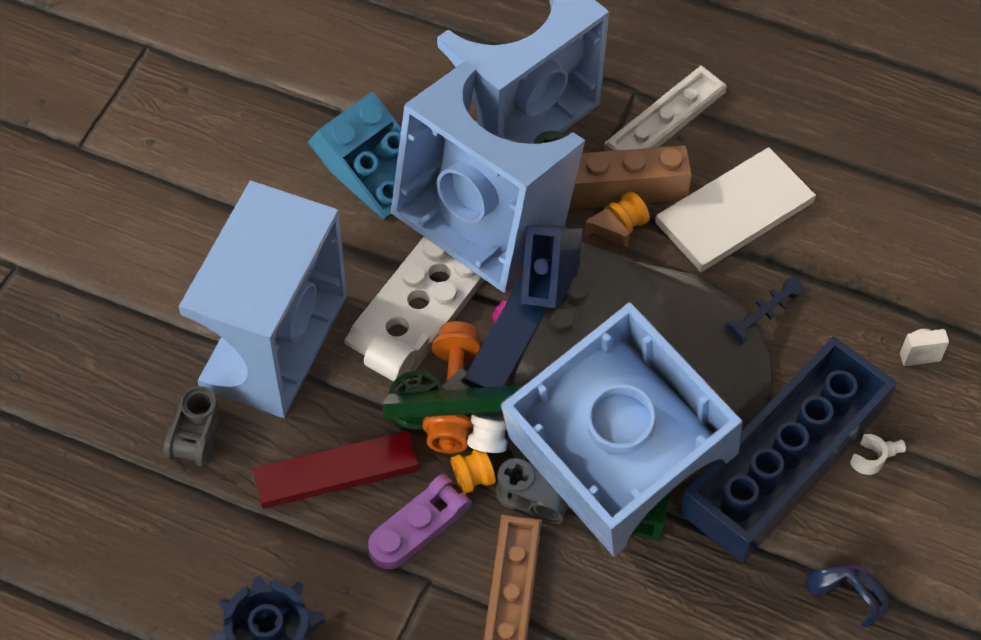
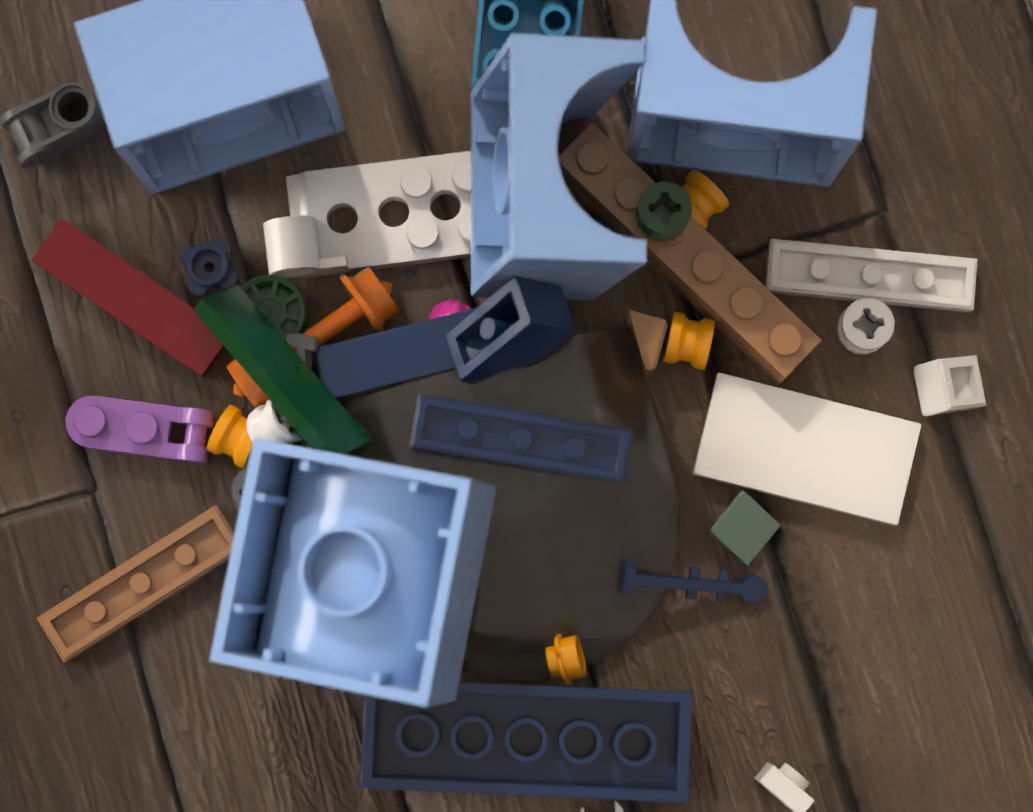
camera: 50 degrees right, 25 degrees up
none -> dark blue plate [181,239,238,296]
none -> dark blue tile [409,393,633,483]
none -> light orange plate [546,634,587,686]
none -> sand green slope [707,490,781,566]
none -> white wheel [836,298,895,355]
none -> white slope [914,355,986,416]

